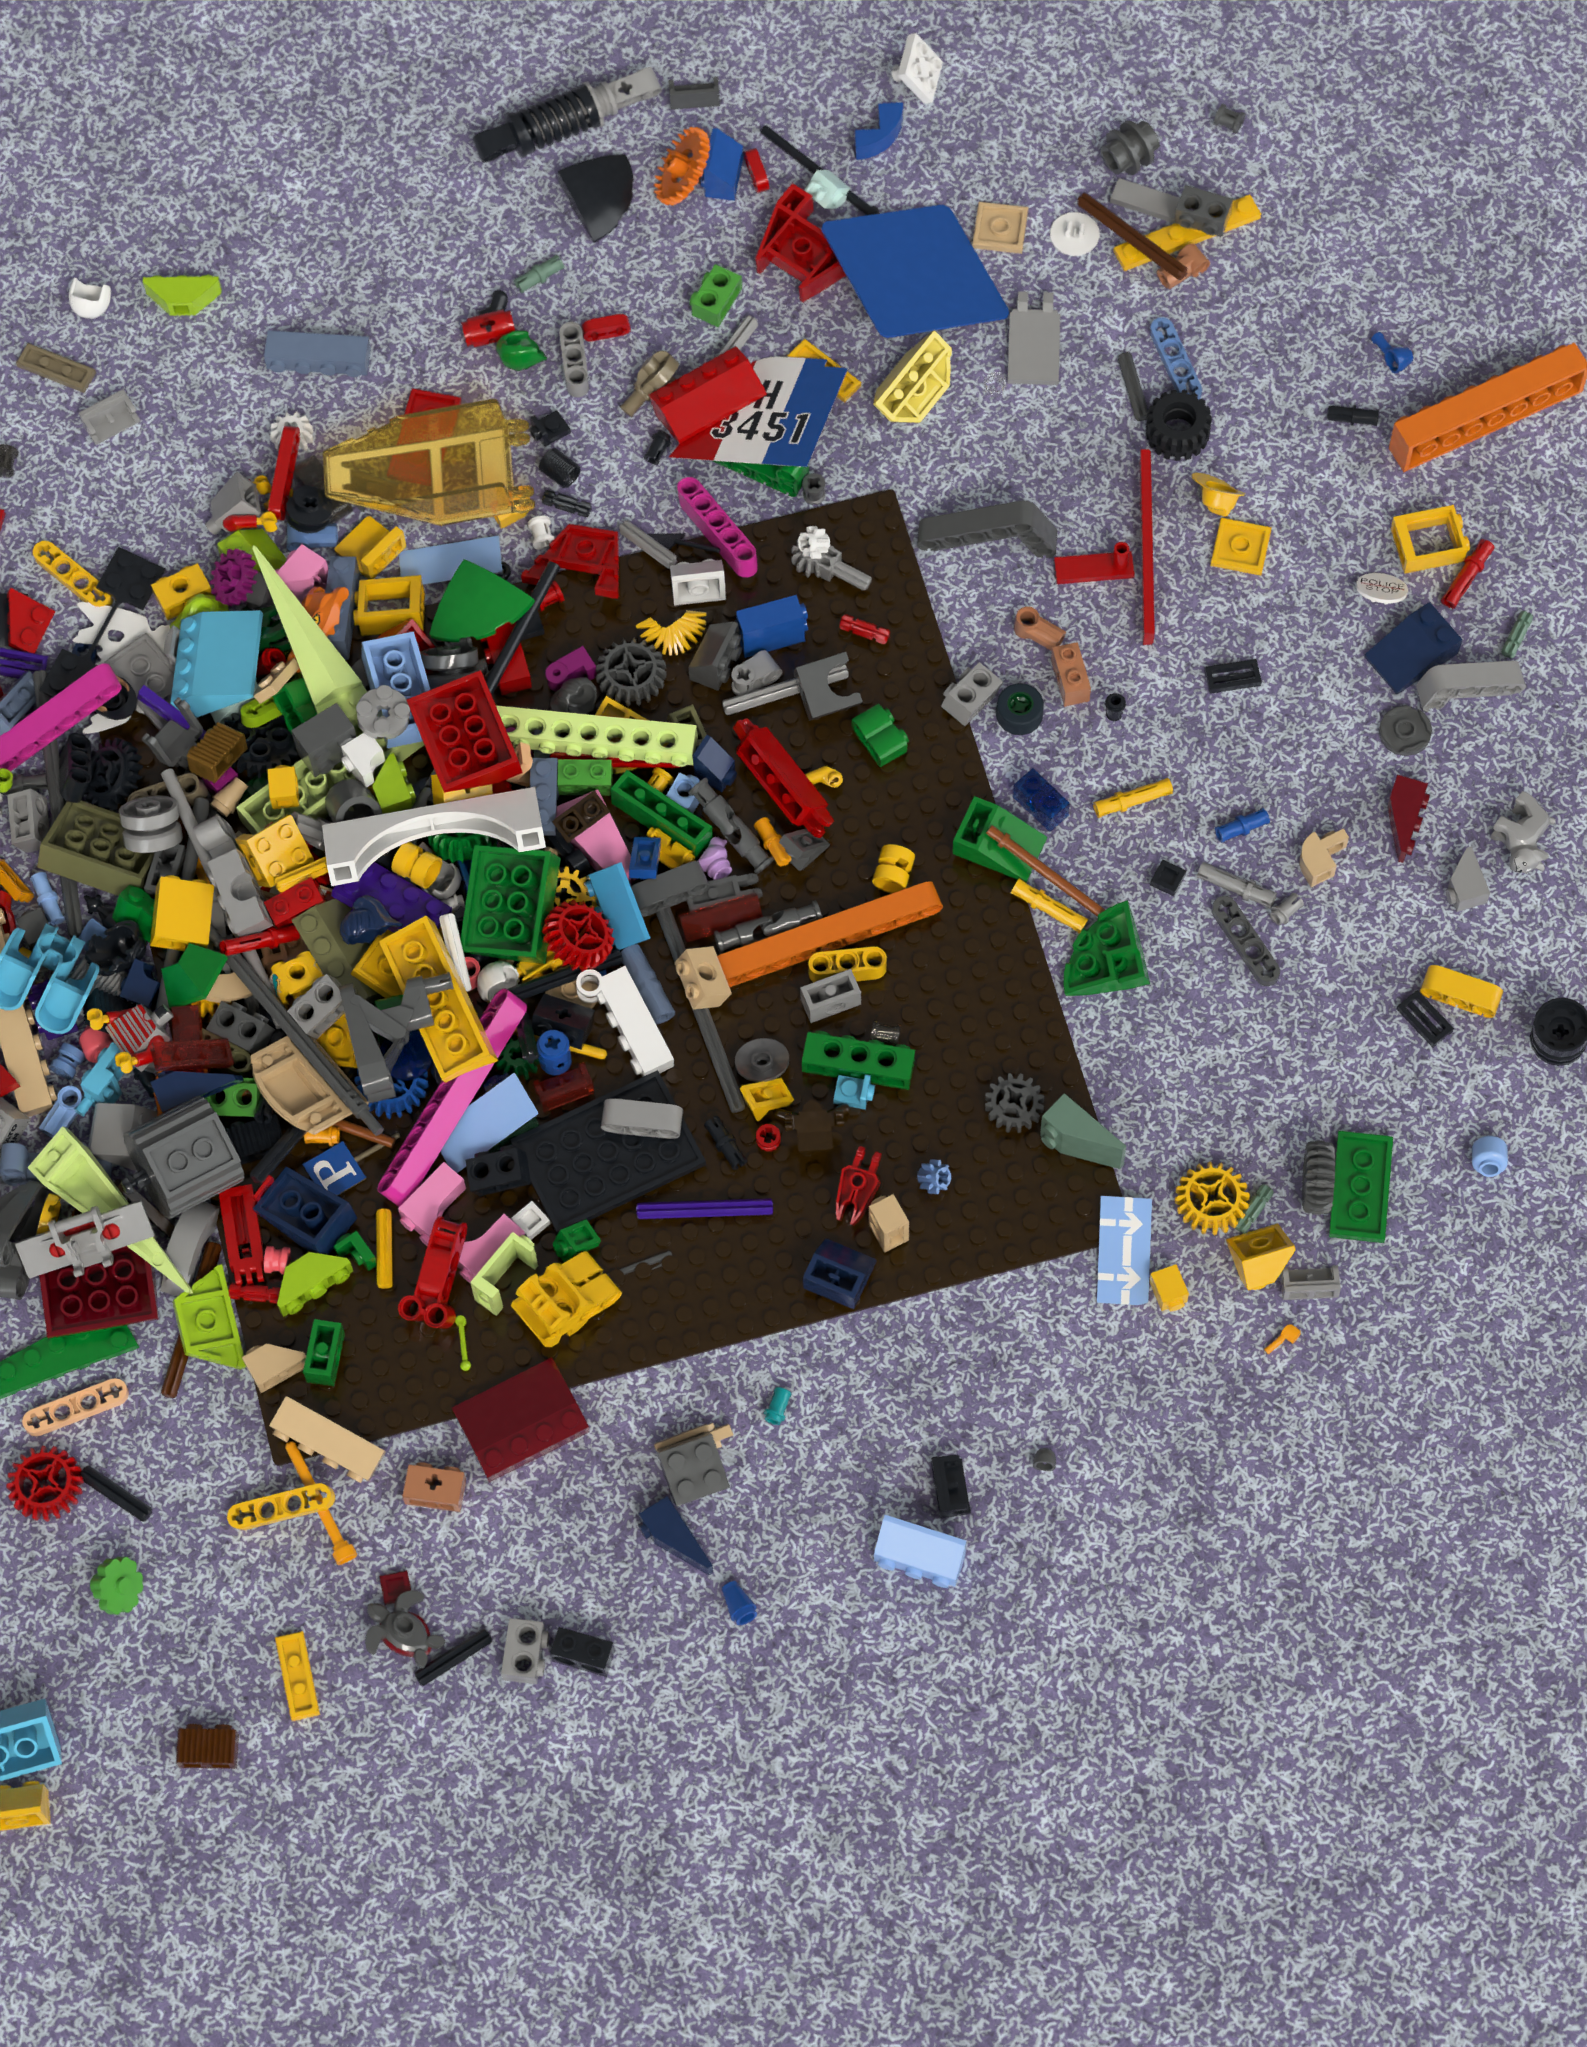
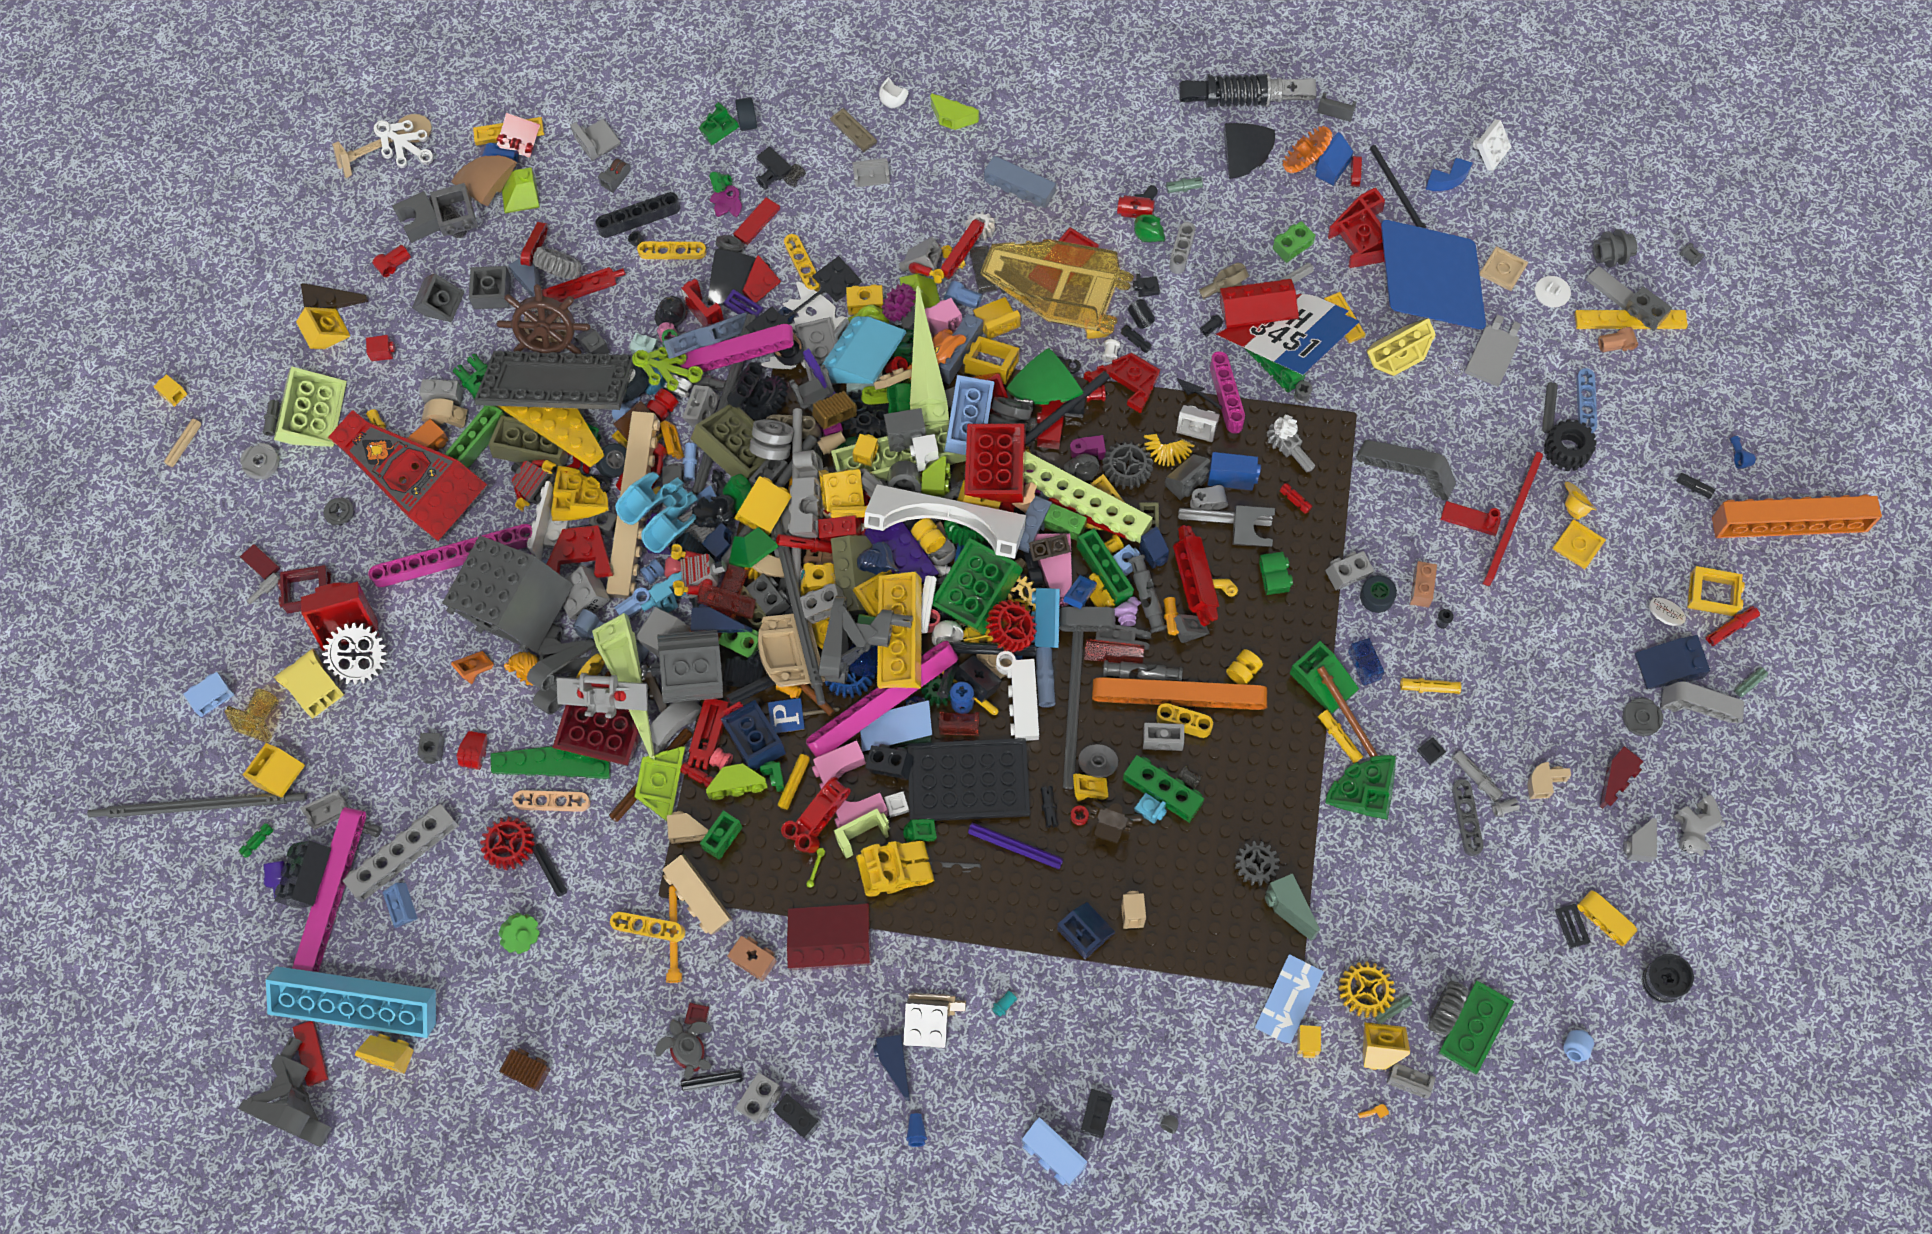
camera: 25 degrees right, 0 degrees up
yellow tile [275,1631,320,1721] -> none
black piece [285,486,333,533] -> none
light grey plate [356,685,410,739] -> none
light blue sticker [399,536,502,585] -> none
red beam [581,314,631,342] -> none
light grey beam [601,1099,683,1139] -> none
light grey axle [619,520,678,569] -> none
tan brick [674,946,732,1010] -> none
light aqua brick [804,170,850,209] -> none
red hinge [836,1146,882,1226] -> none
medium blue gear [917,1159,951,1194] -> none
nougat piece [1014,607,1066,651] -> none
reddish brown axle [1077,193,1188,280] -> none
black tile [1204,659,1262,694] -> none
blue pin [1215,808,1270,843] -> none

